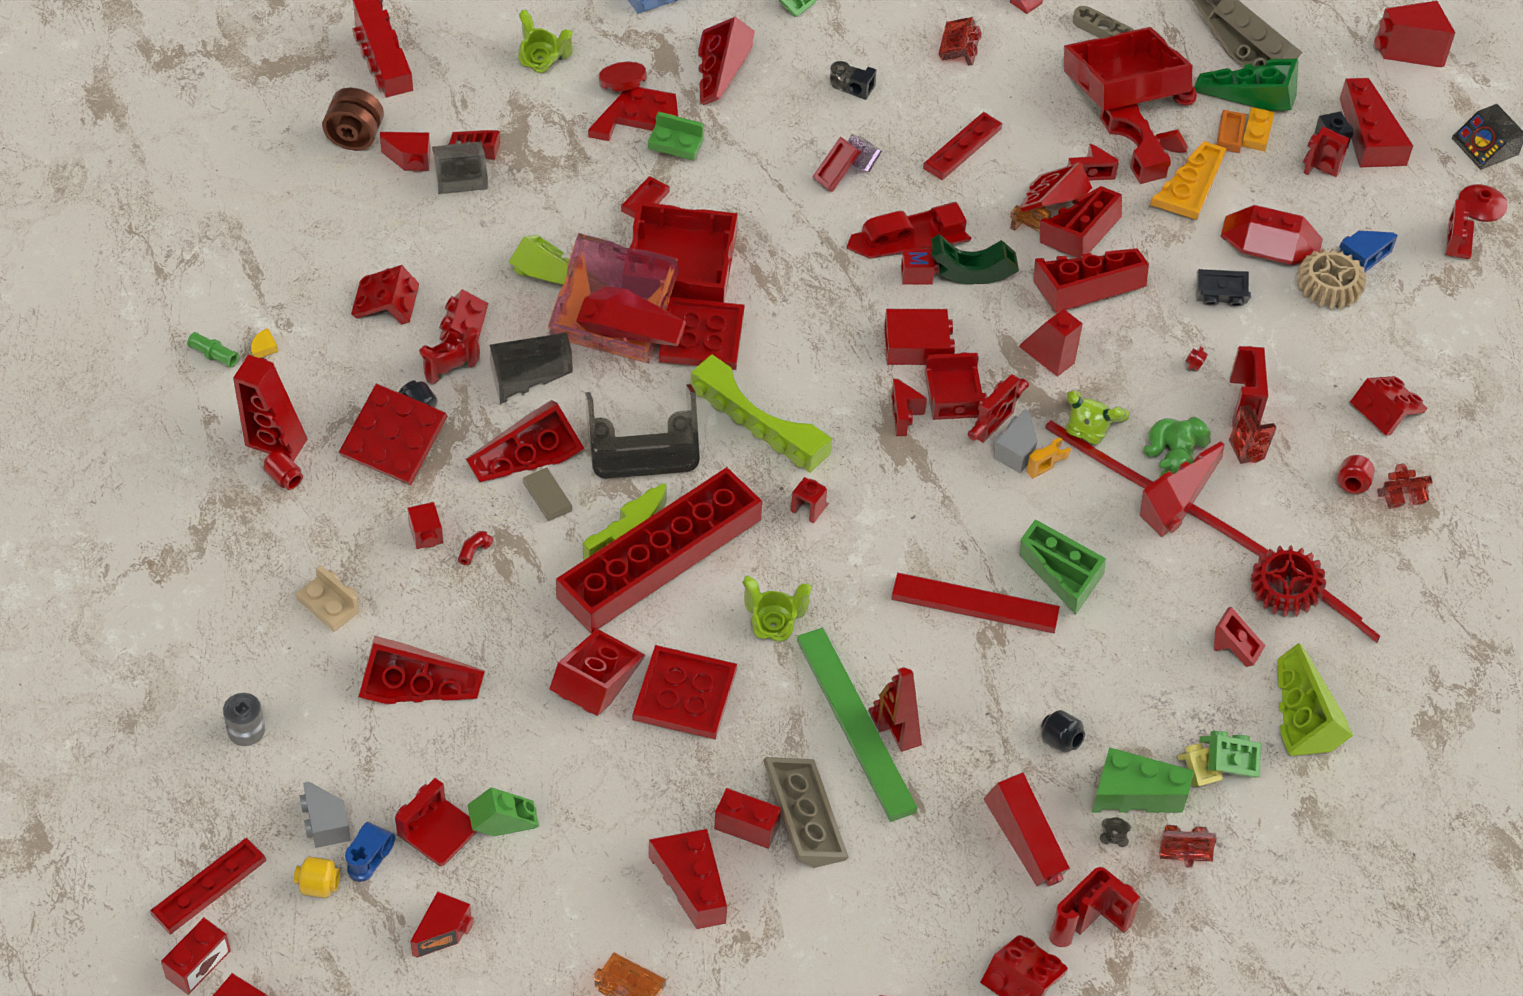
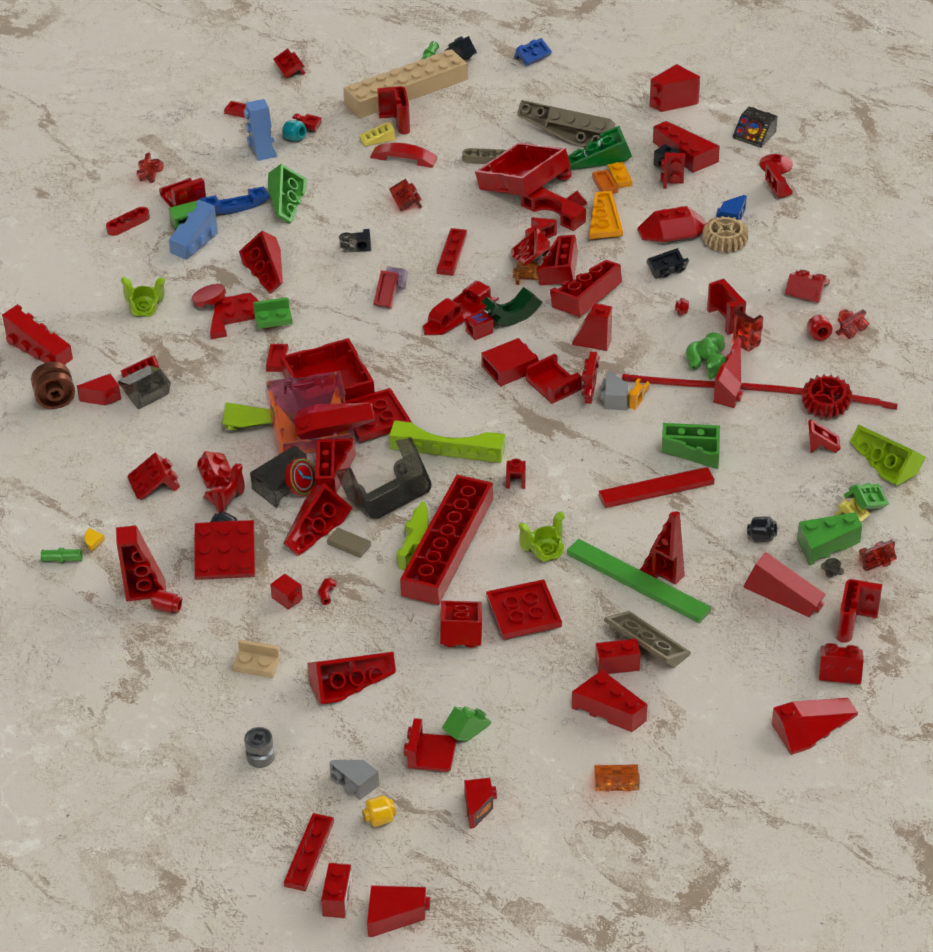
camera: 25 degrees left, 10 degrees down
blue piece [345,822,395,882] -> none
red slope [891,379,927,437] -> none
lime hair [1066,390,1129,444] -> none
none -> tile [285,458,316,496]
none -> red wedge [315,438,356,493]

